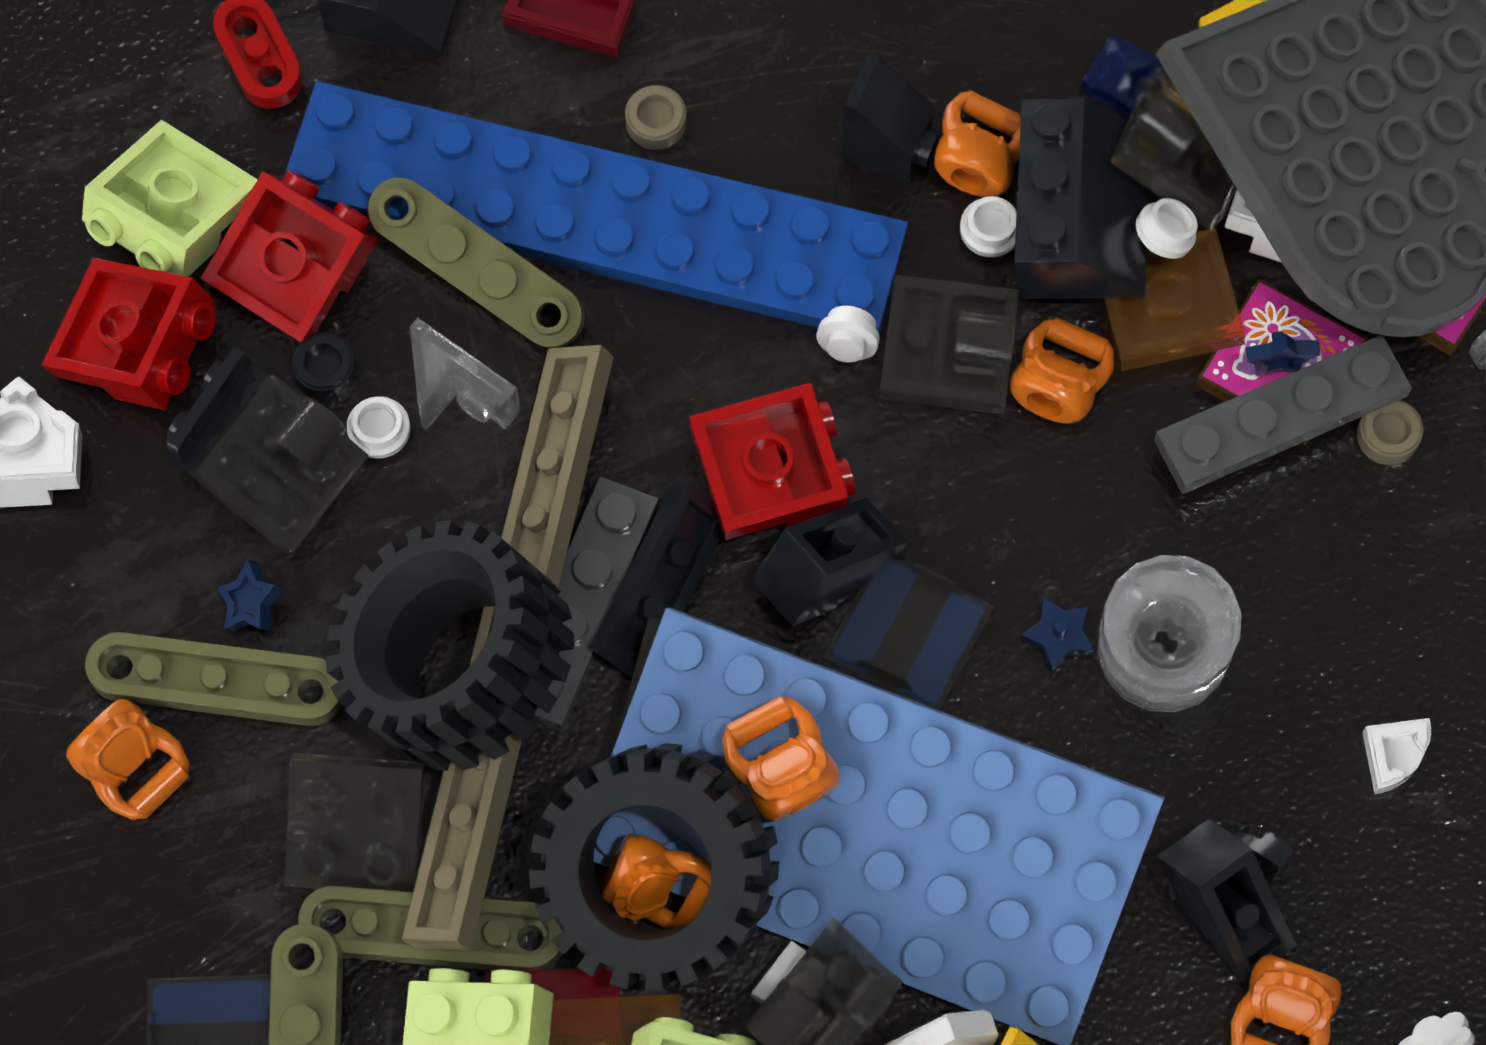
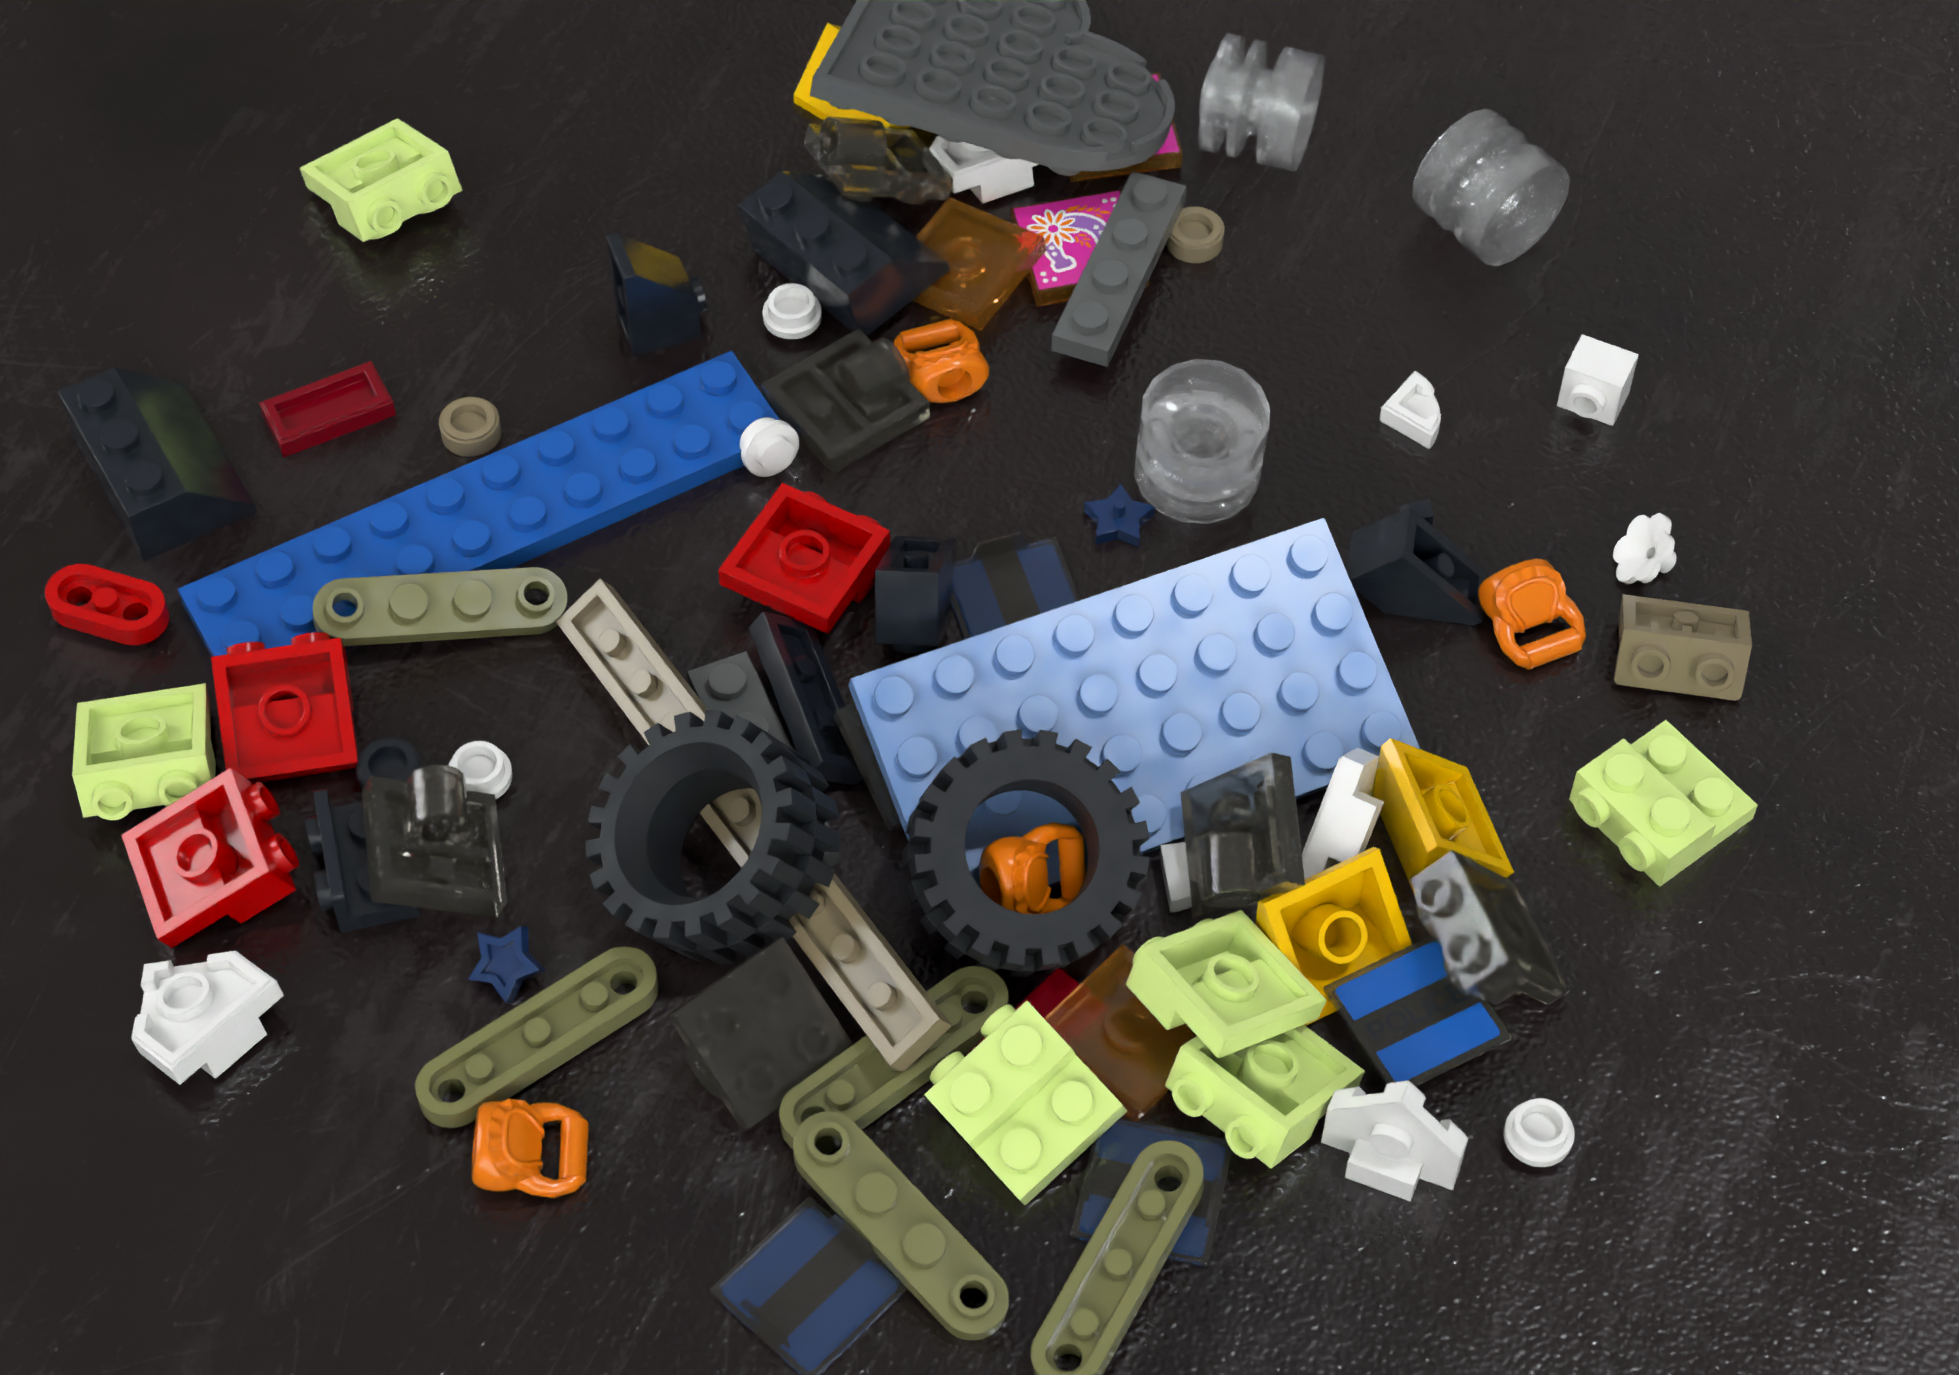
camera: 45 degrees left, 15 degrees down
clear slope [410,318,521,430] -> none
orange piece [722,696,841,822] -> none
orange piece [934,90,1021,197] -> none
clear blue tile [1081,33,1164,117] -> none
white plate [1136,198,1198,259] -> none
dark blue piece [1245,331,1321,377] -> none

